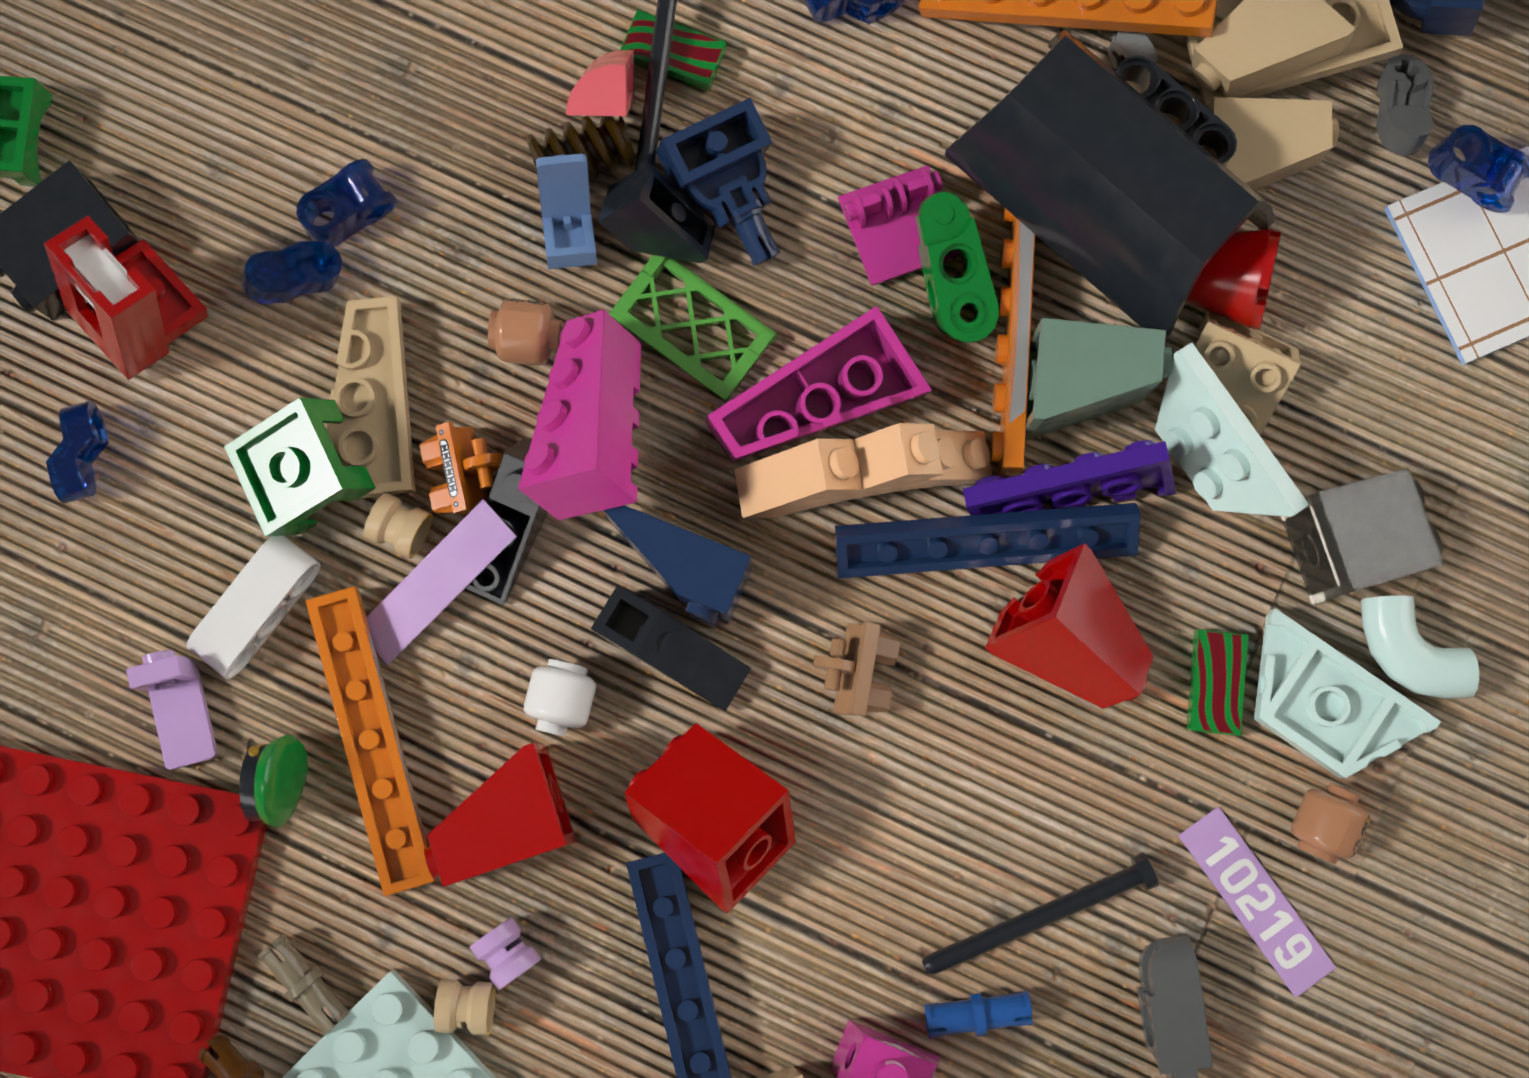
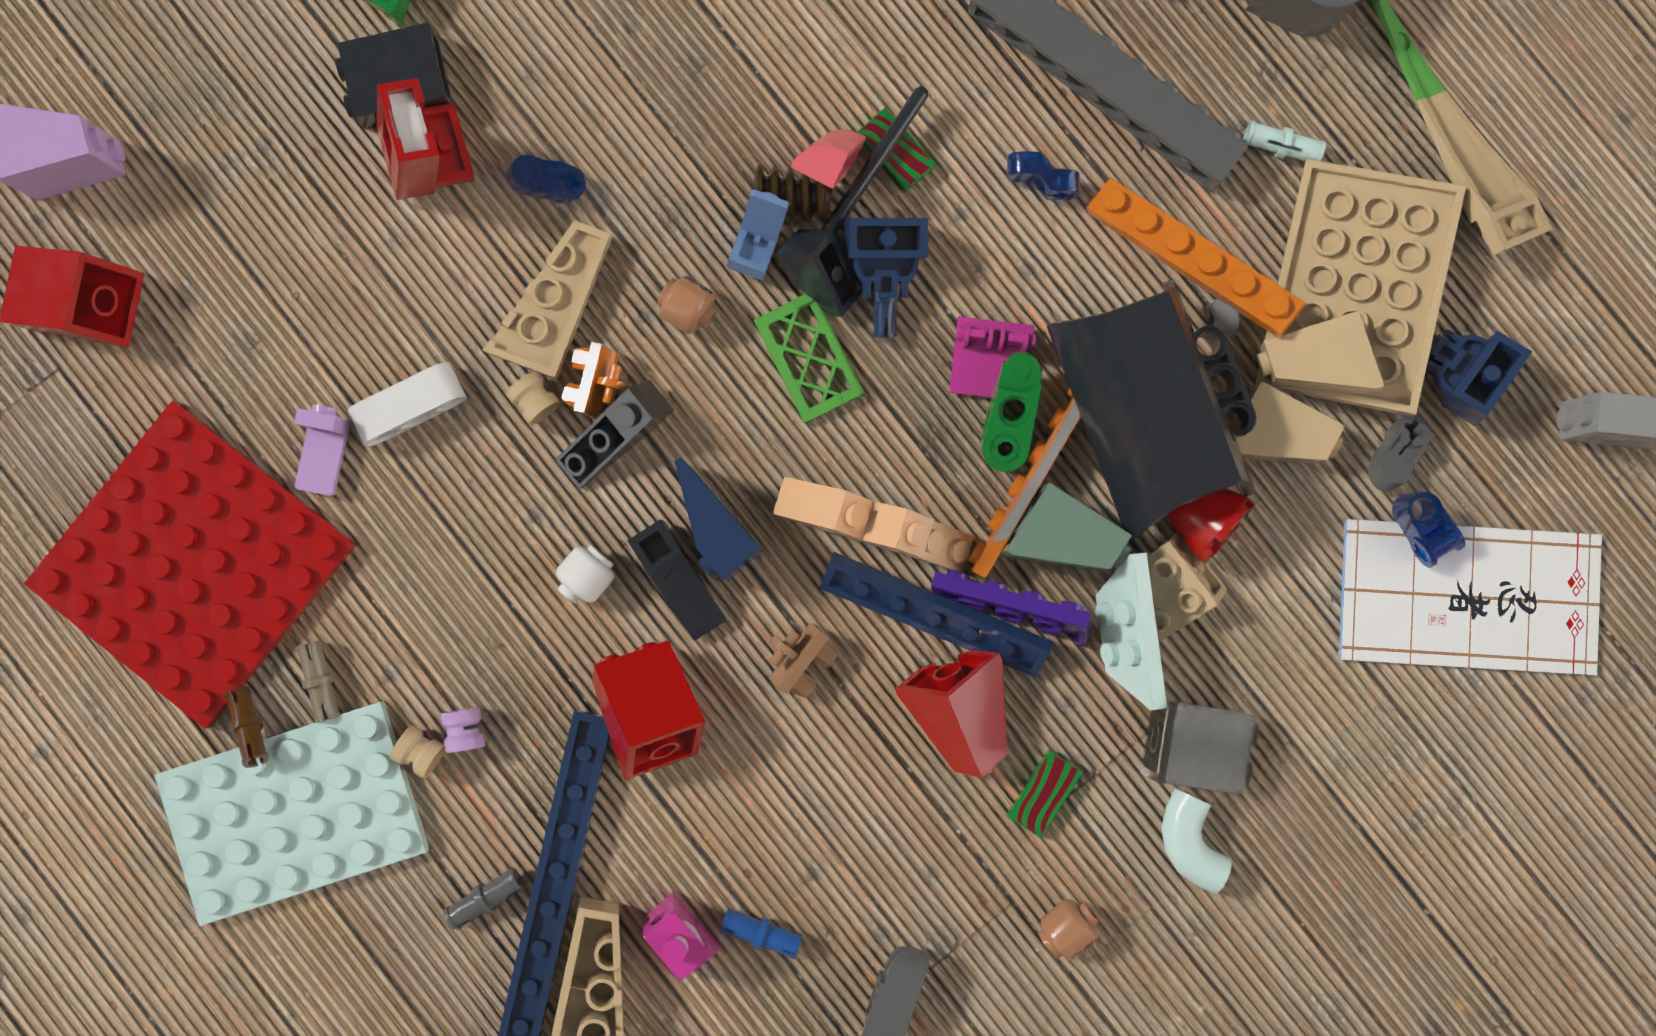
camera: 25 degrees right, 5 degrees up
clear blue piece [46,401,109,503] -> none
panel [224,397,376,537] -> none
green piece [239,735,308,828] -> none
clear blue piece [296,159,397,248] -> none
orange plate [305,586,438,897] -> none
lavender sticker [367,499,517,665] -> none
red slope [424,743,577,887] -> none
dark pink wedge [518,309,641,520] -> none
dark pink wedge [705,306,932,463] -> none
black bar [922,852,1159,975] -> none
lavender sticker [1178,806,1336,998] -> none
light aqua wing [1254,608,1441,778] -> none

